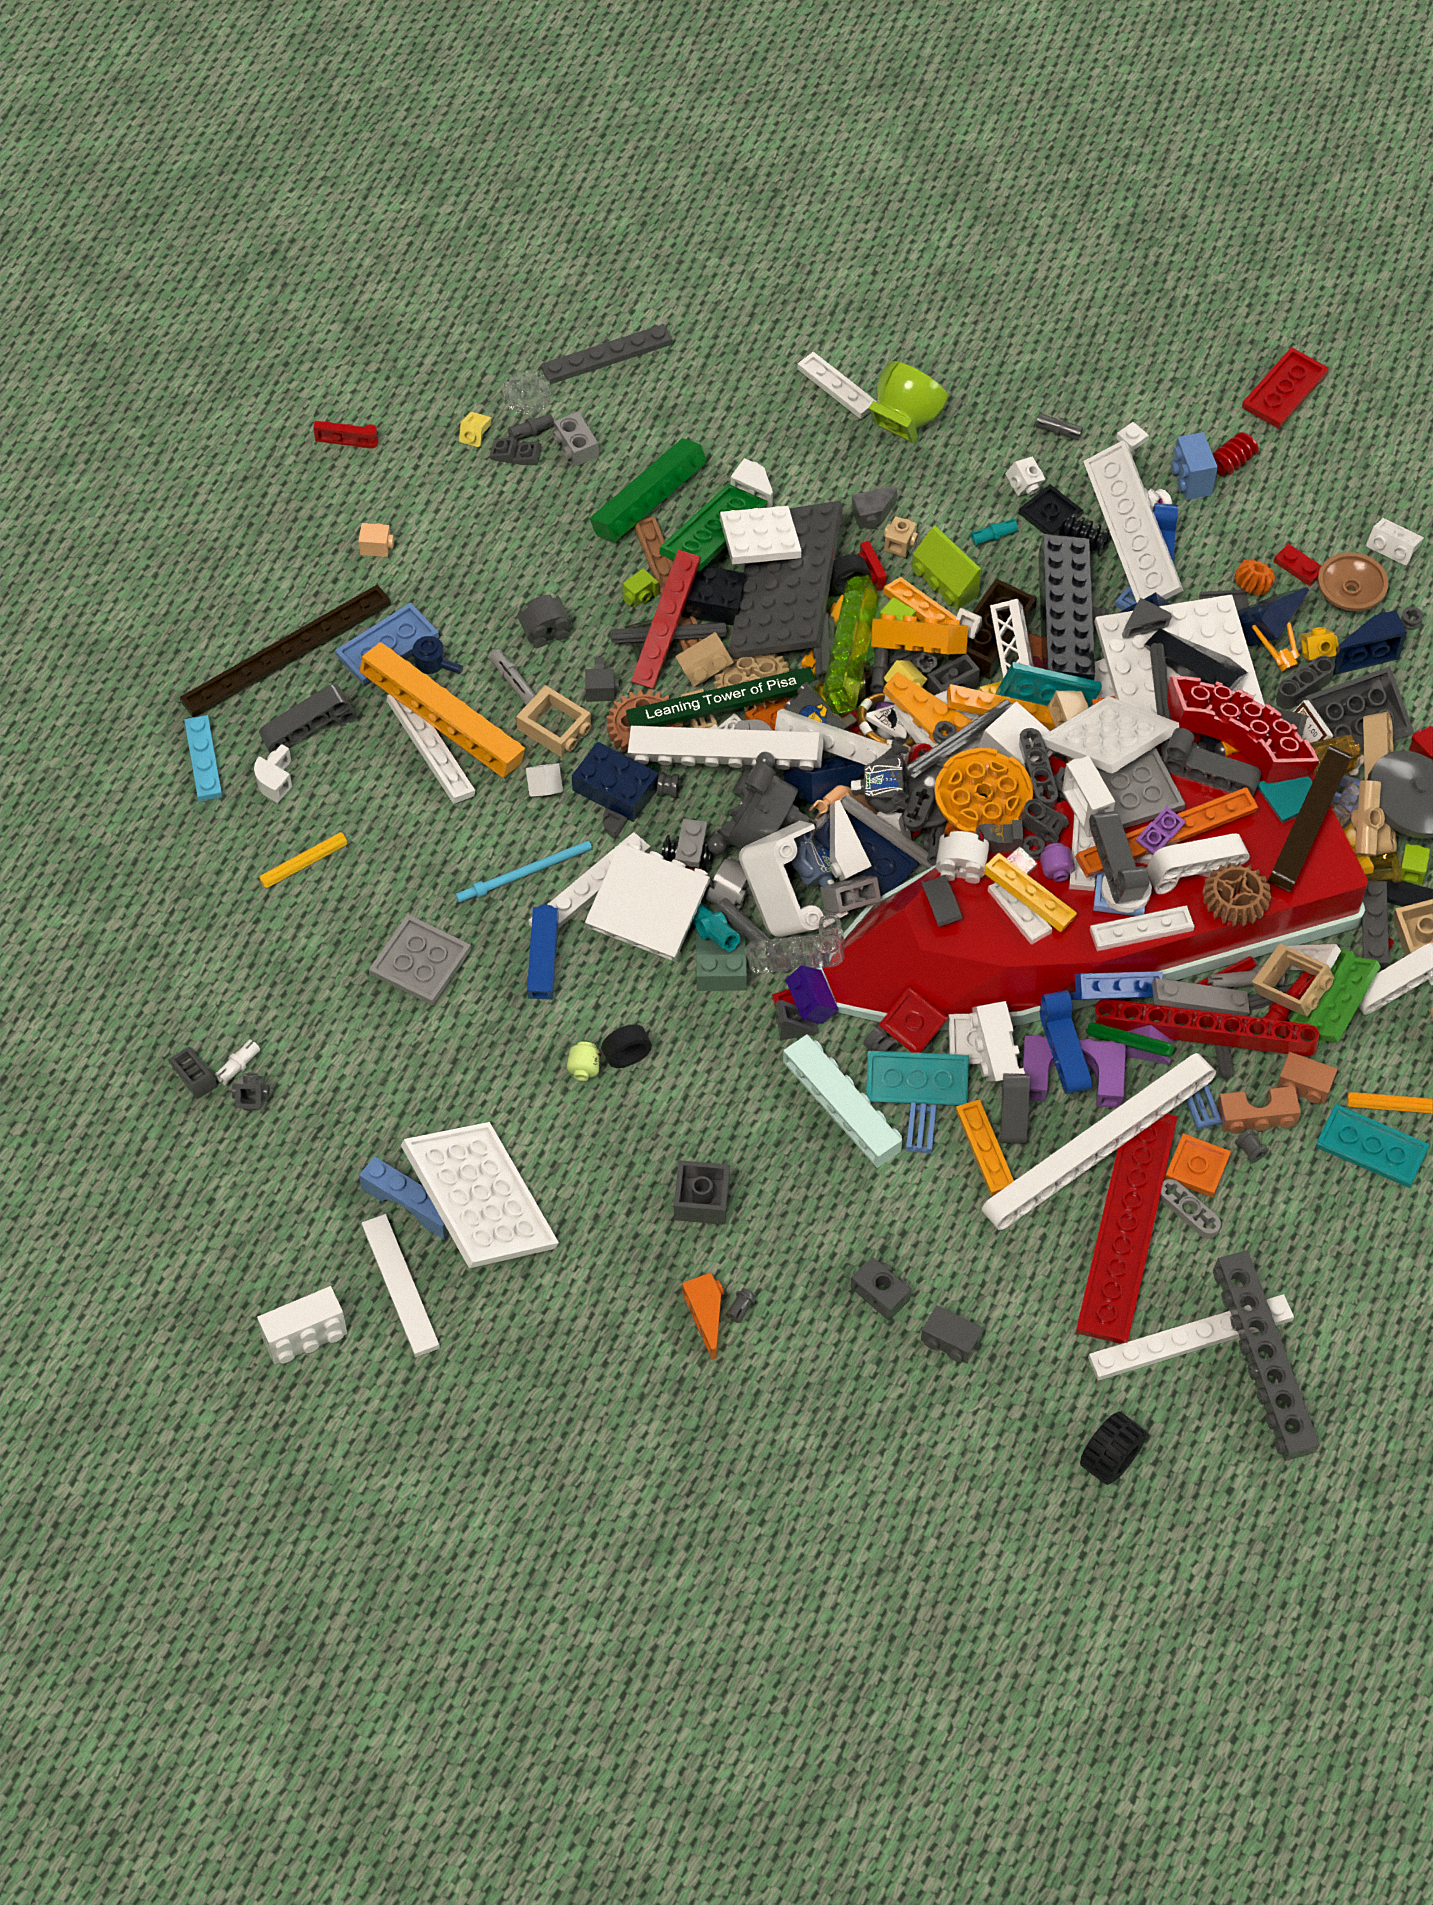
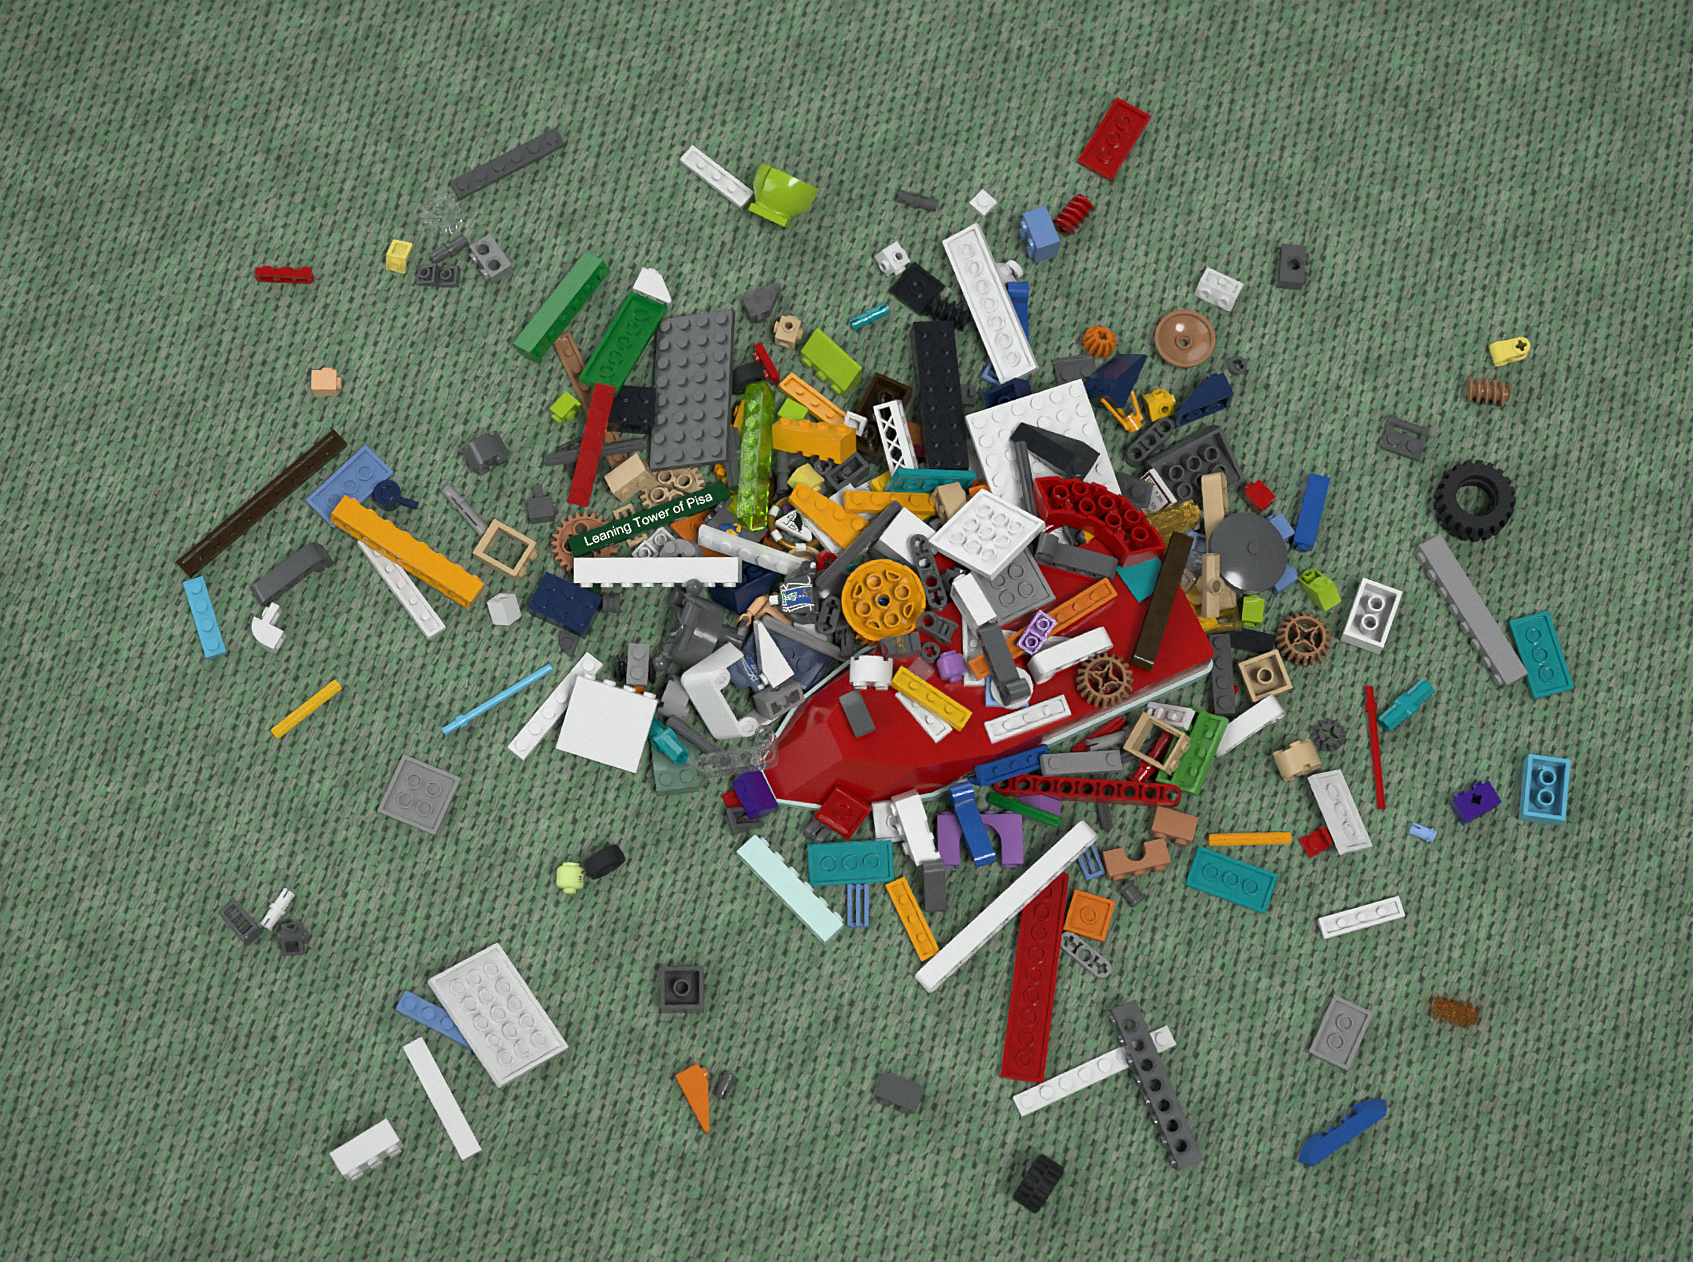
camera: 10 degrees left, 15 degrees up
blue brick [527,904,559,1000] -> none
white plate [720,506,801,564] -> none
dark grey brick [851,1257,911,1321] -> none
dark grey bush [933,721,956,744] -> none
dark grey slope [1122,598,1172,639] -> none
red plate [1273,543,1322,587] -> none

